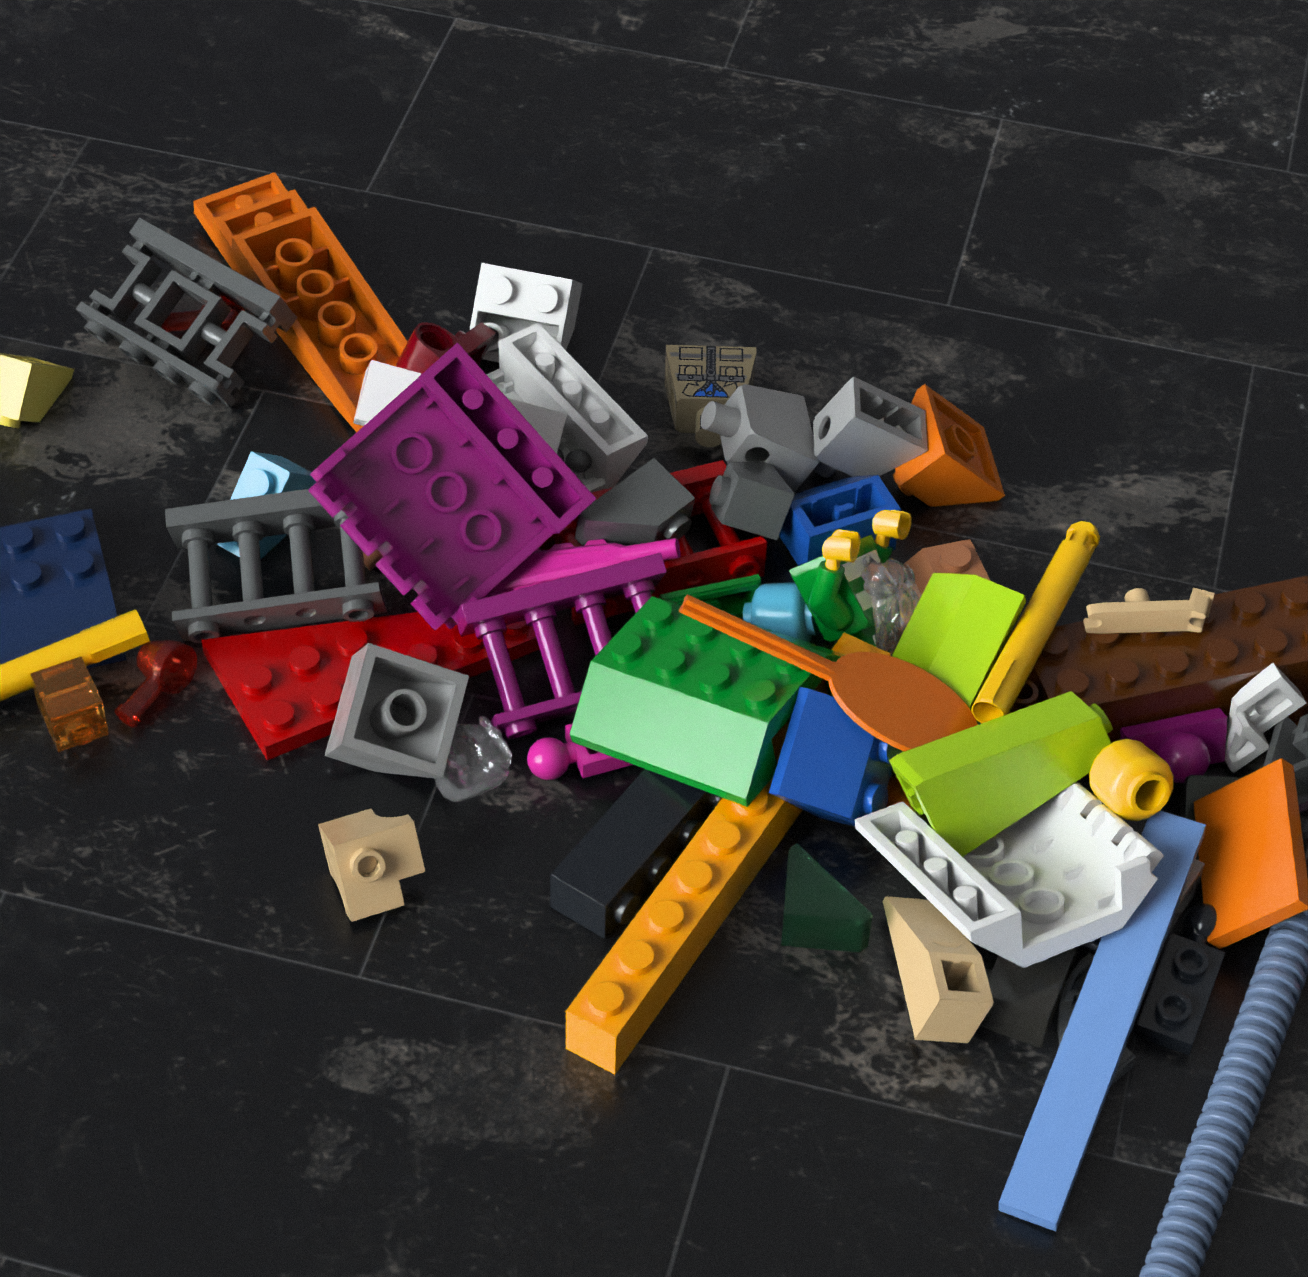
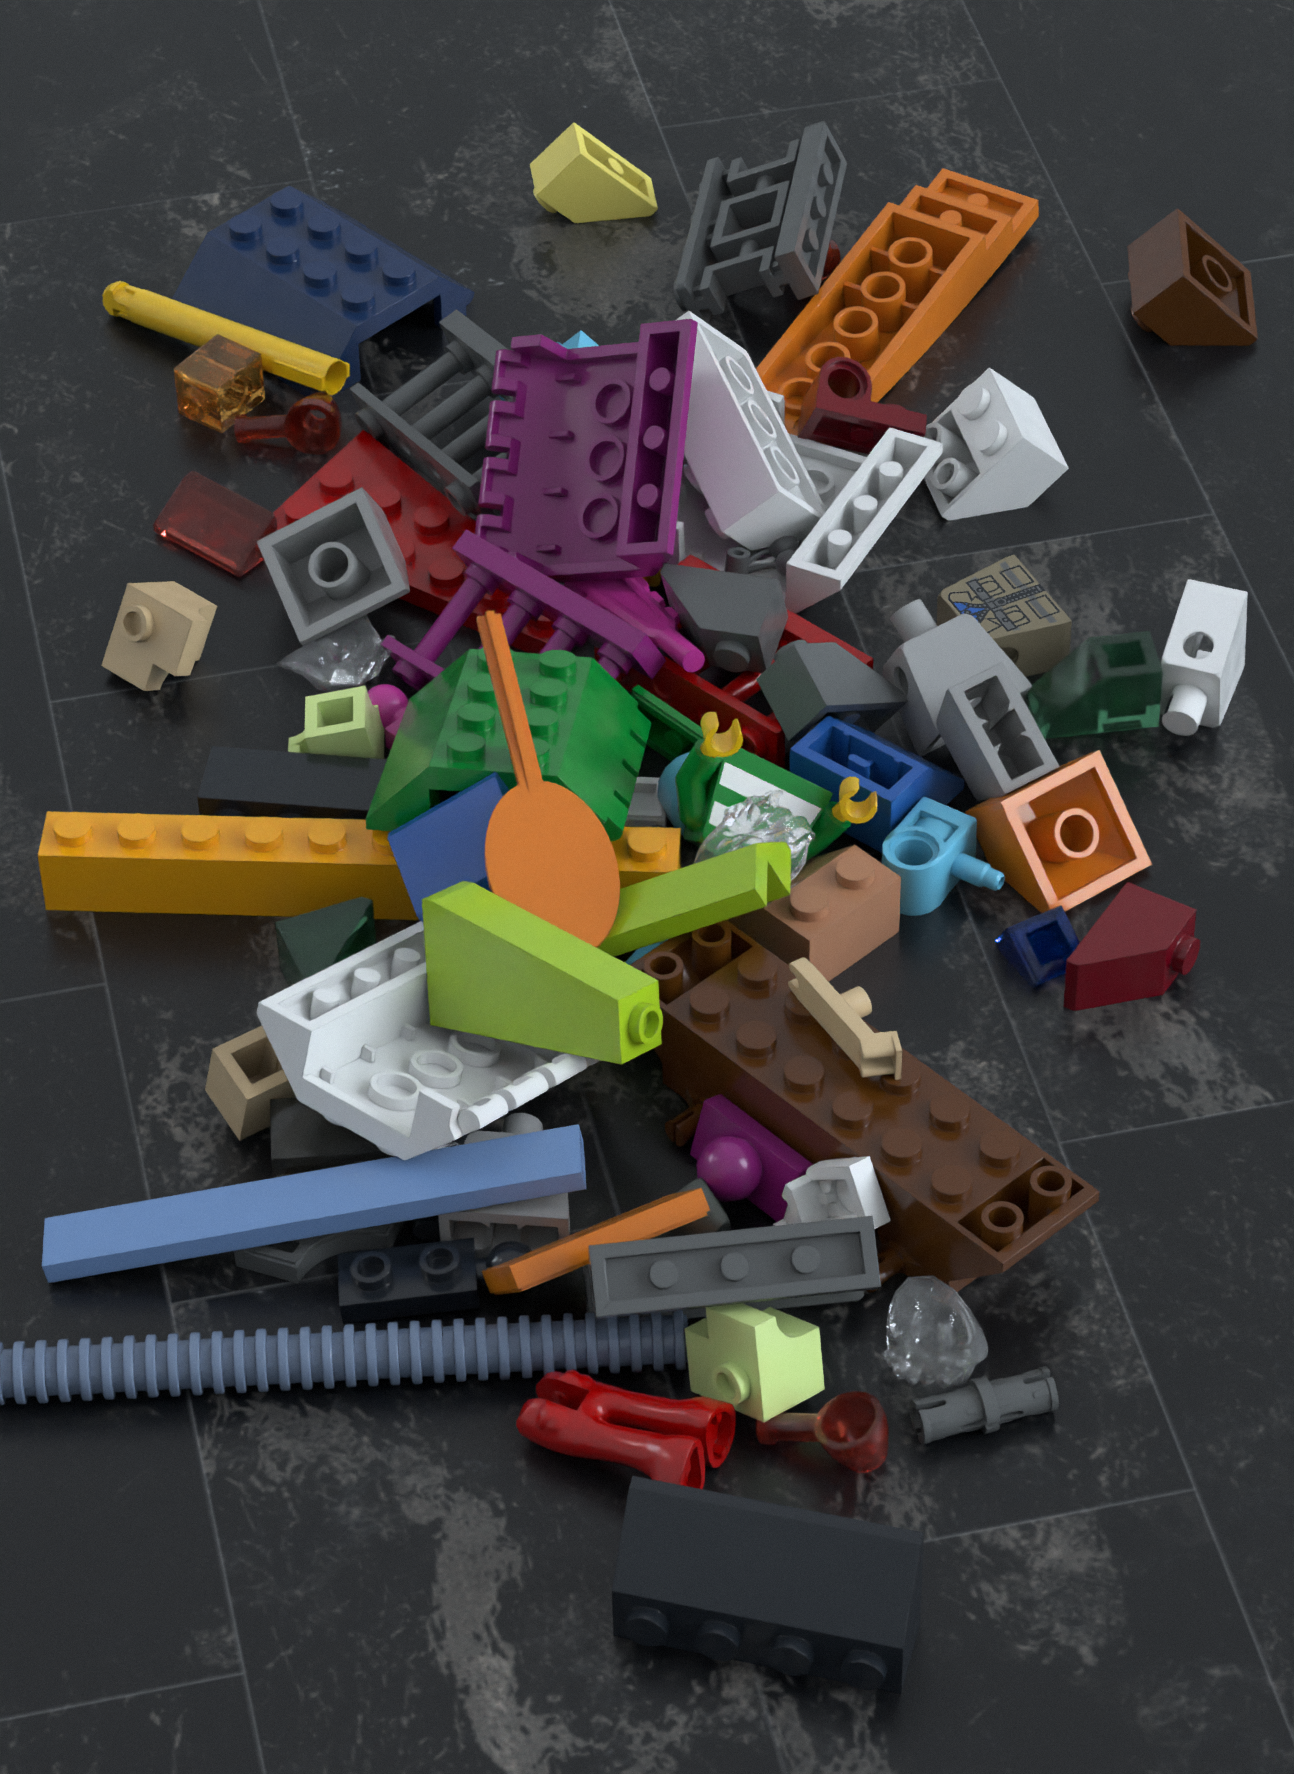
camera: 65 degrees right, 5 degrees down
yellow piece [971,521,1100,724] -> none
yellow head [1089,739,1173,821] -> none
none -> clear red slope [153,471,278,578]
none -> yellowish green brick [288,686,384,759]
none -> medium azure piece [882,796,1005,916]
none -> clear blue slope [995,905,1080,988]
none -> clear green slope [1026,631,1163,739]
none -> dark red slope [1063,882,1200,1011]
none -> reddish brown slope [1127,208,1258,346]
none -> white torso [1160,579,1248,736]

